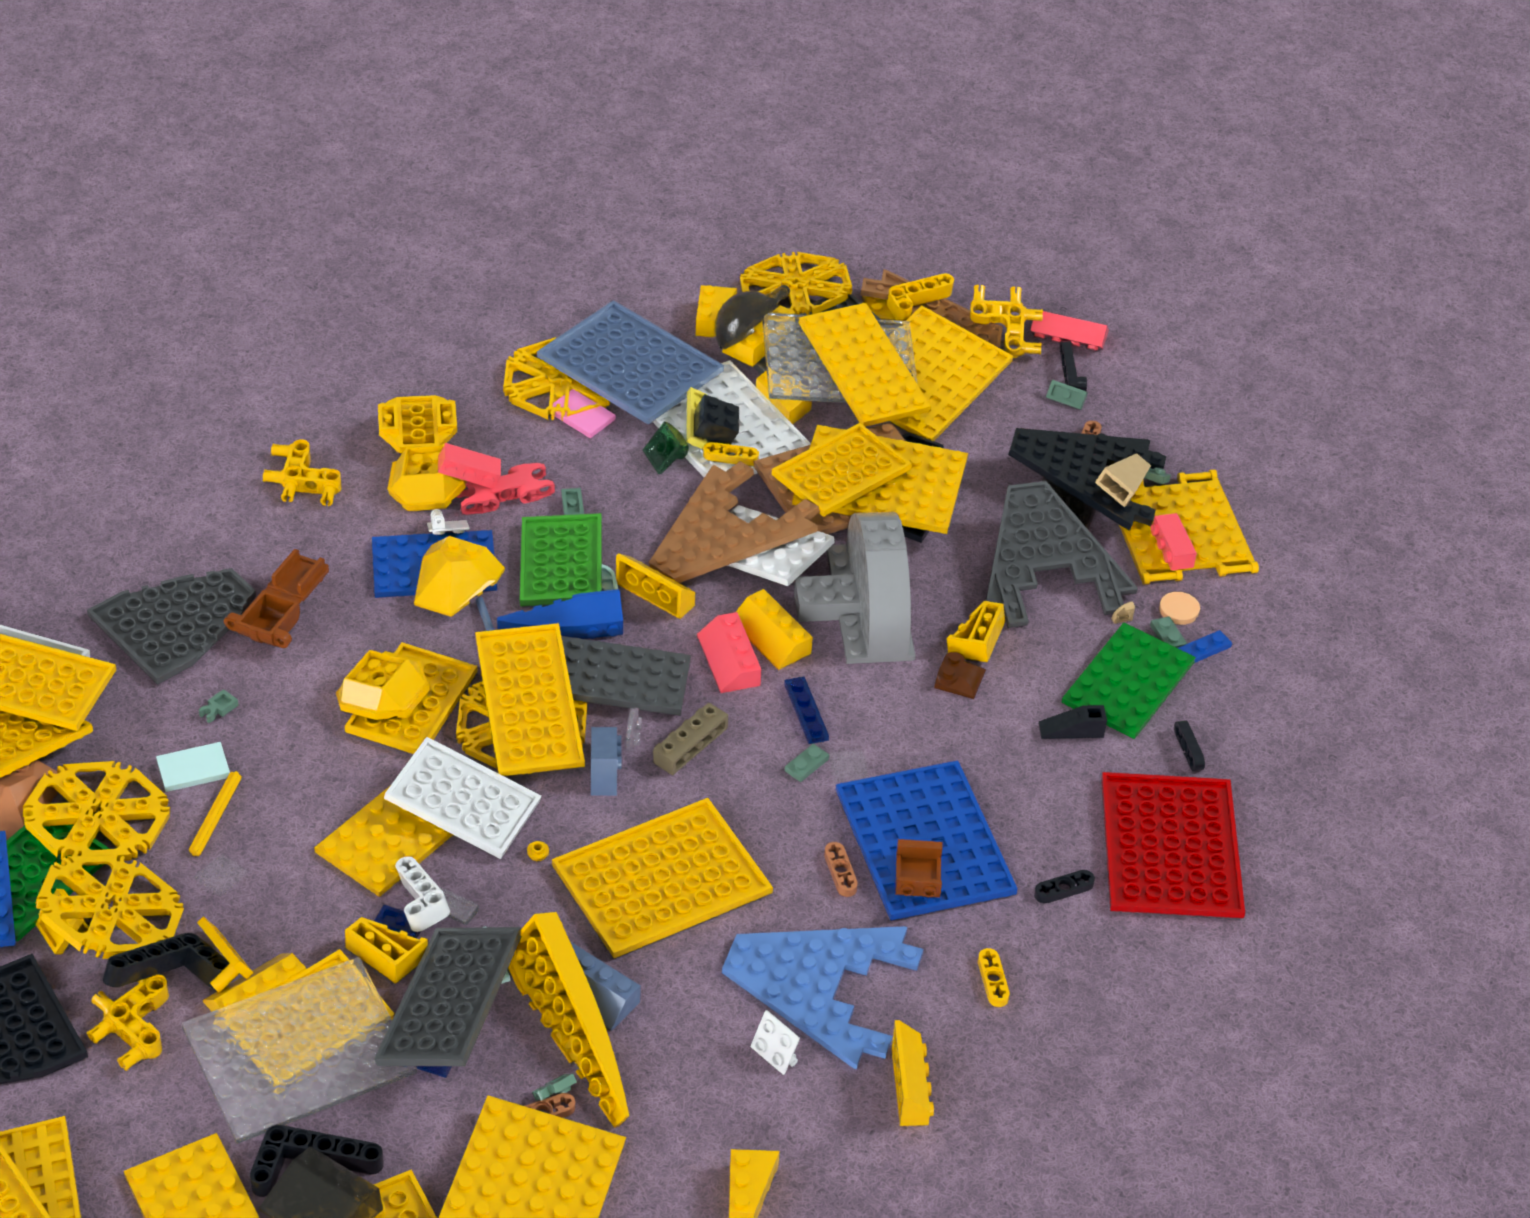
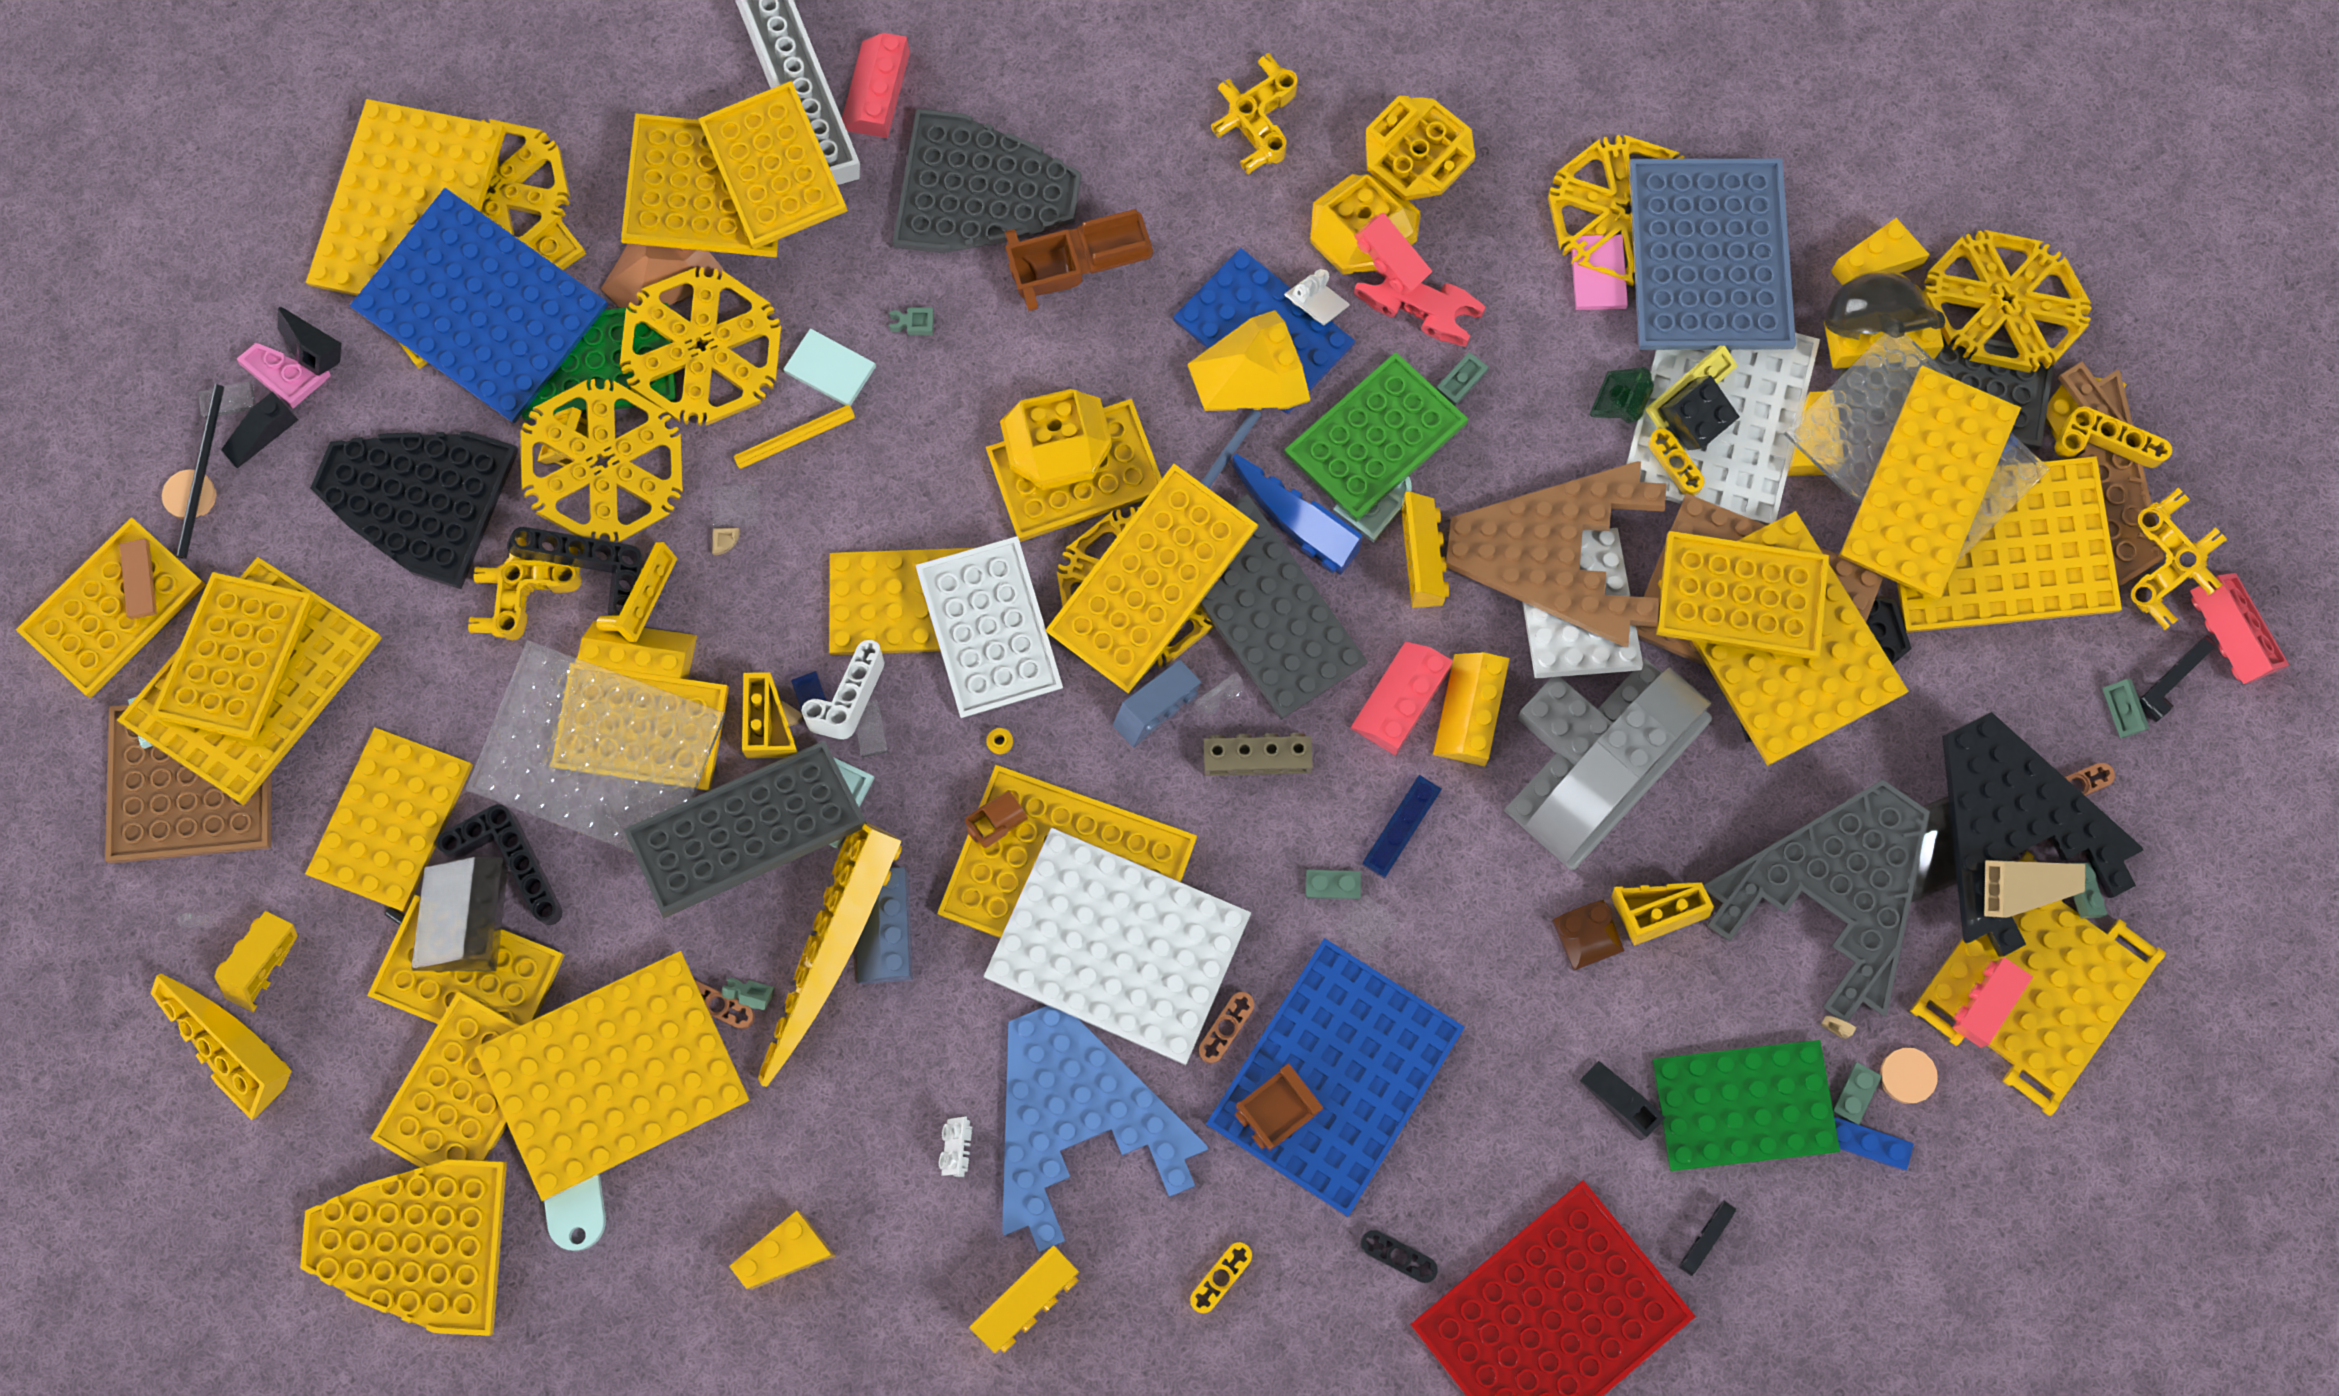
camera: 55 degrees right, 30 degrees up
none -> tan tile [712,528,740,556]
none -> coral slope [842,33,910,138]
none -> dark orange piece [964,790,1028,848]
none -> white plate [984,828,1251,1065]

